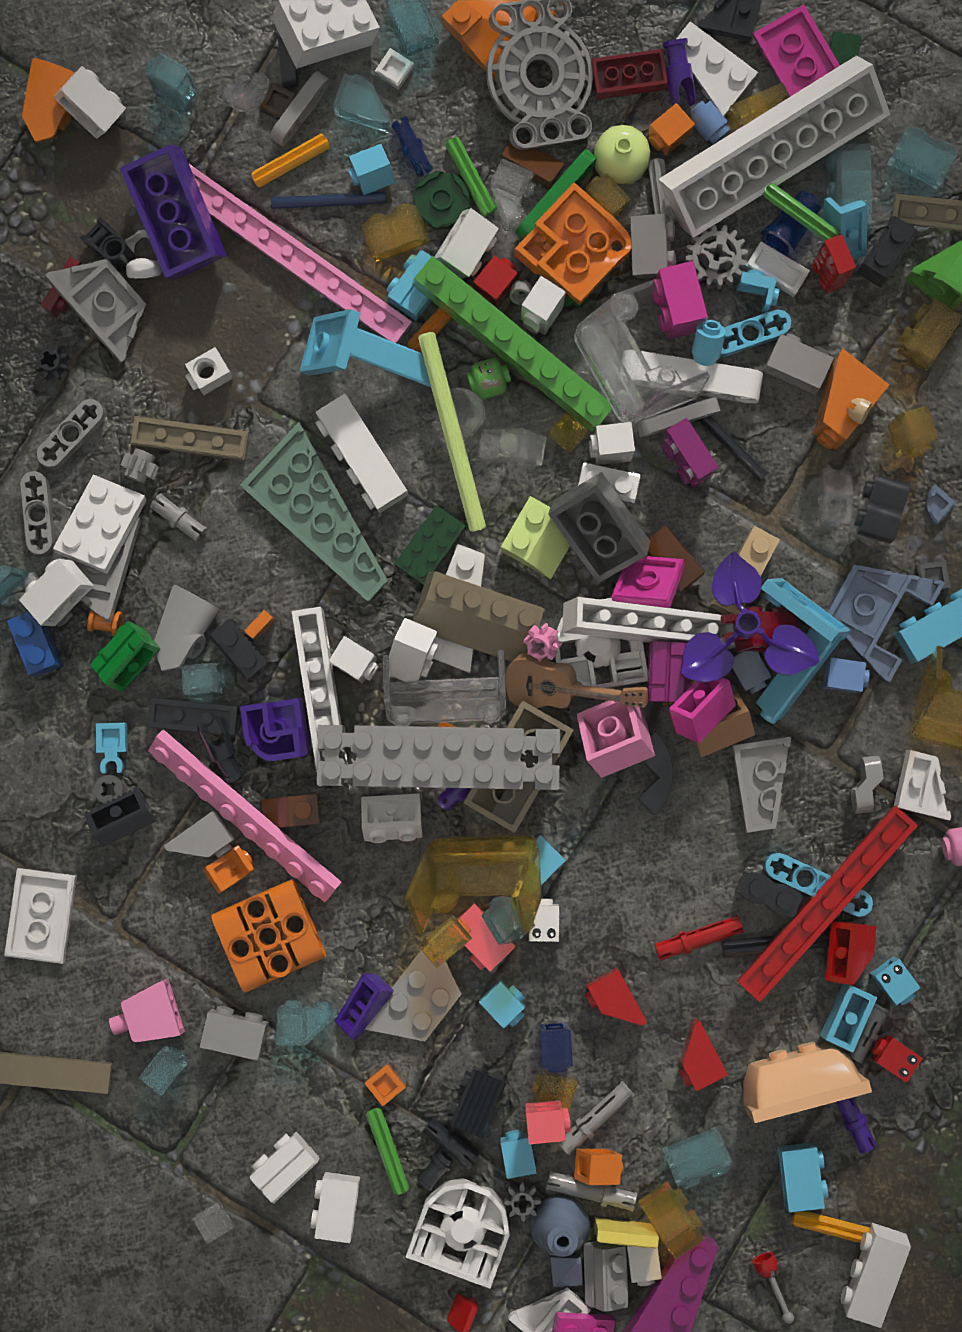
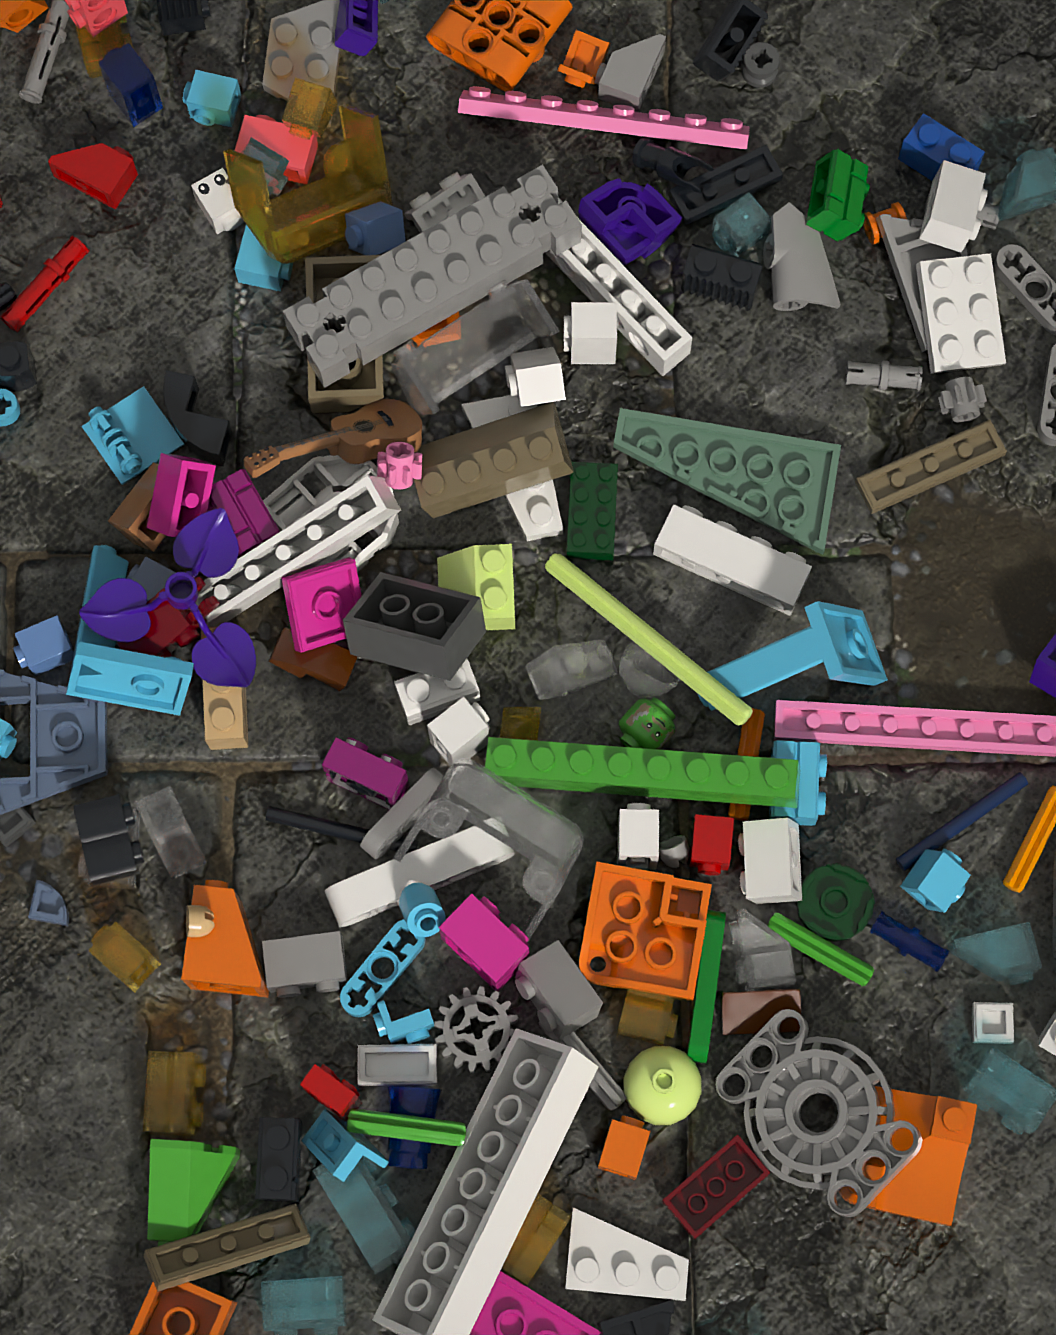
camera: 145 degrees right, 10 degrees down
medium azure plate [96,723,128,773] -> none
white brick [185,347,233,395] -> none
orange tile [244,610,276,641] -> none
reddish brown slope [261,794,322,827] -> none
clear yellow brick [362,203,429,262] -> none
bright pink brick [577,701,655,778] -> none
dark purple piece [662,38,696,106] -> none
medium blue brick [690,101,731,145] -> none
light grey wing [732,737,791,833] -> none
none -> medium azure hinge [82,386,185,485]
none -> medium blue brick [345,201,406,255]

